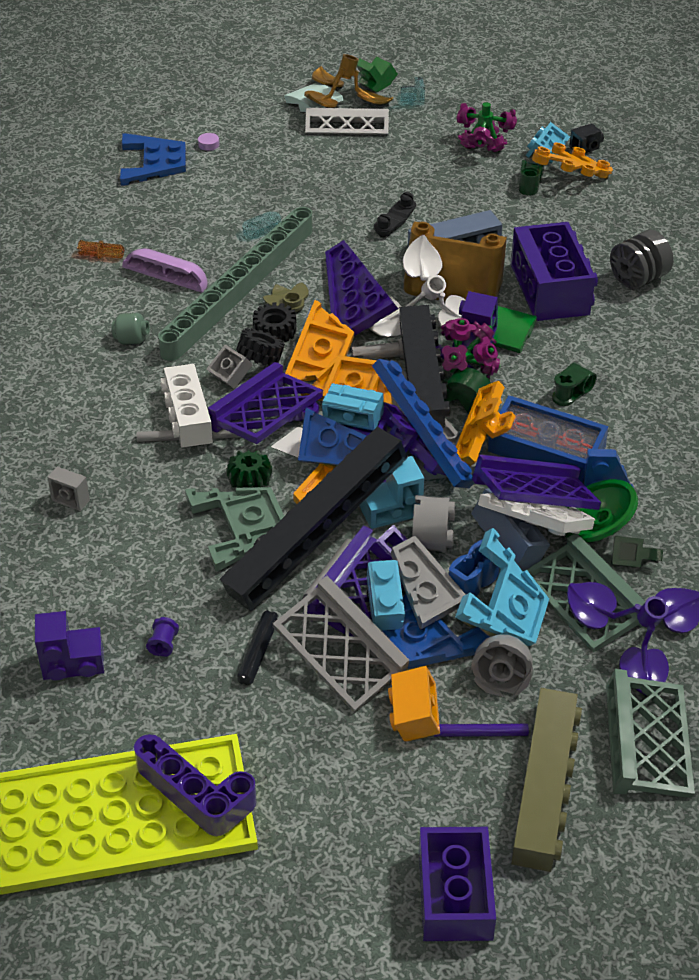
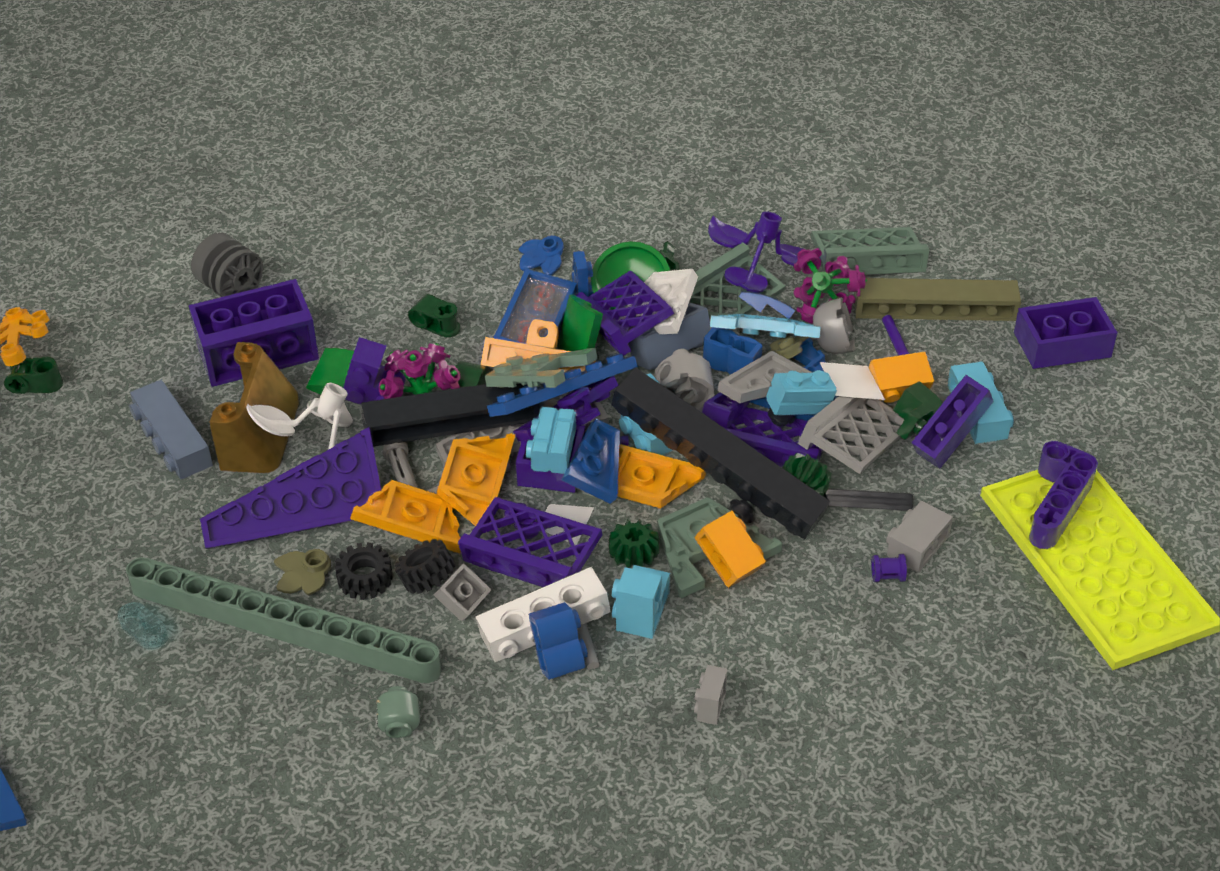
camera: 100 degrees left, 0 degrees up
dark purple brick [35,611,104,680] -> none
clear orange axle [78,240,125,259] -> none
lavender brick [122,248,208,293] -> none
black piece [374,192,416,237] -> none
none -> sand green wing [485,348,597,388]
none -> blue plate [519,236,564,275]
none -> blue brick [528,602,588,680]
none -> green slope [557,294,603,351]
none -> medium azure brick [612,565,670,639]
none -> light orange brick [694,511,766,588]
none -> slope [738,291,795,319]
none -> dark green gear [782,453,832,496]
none -> magenta plant [793,248,867,324]
none -> white sticker [820,362,885,400]
none -> light grey brick [886,501,953,573]
none -> dark green brick [893,381,943,440]
none -> dark purple brick [911,375,994,469]
none -> medium azure brick [947,361,1014,444]

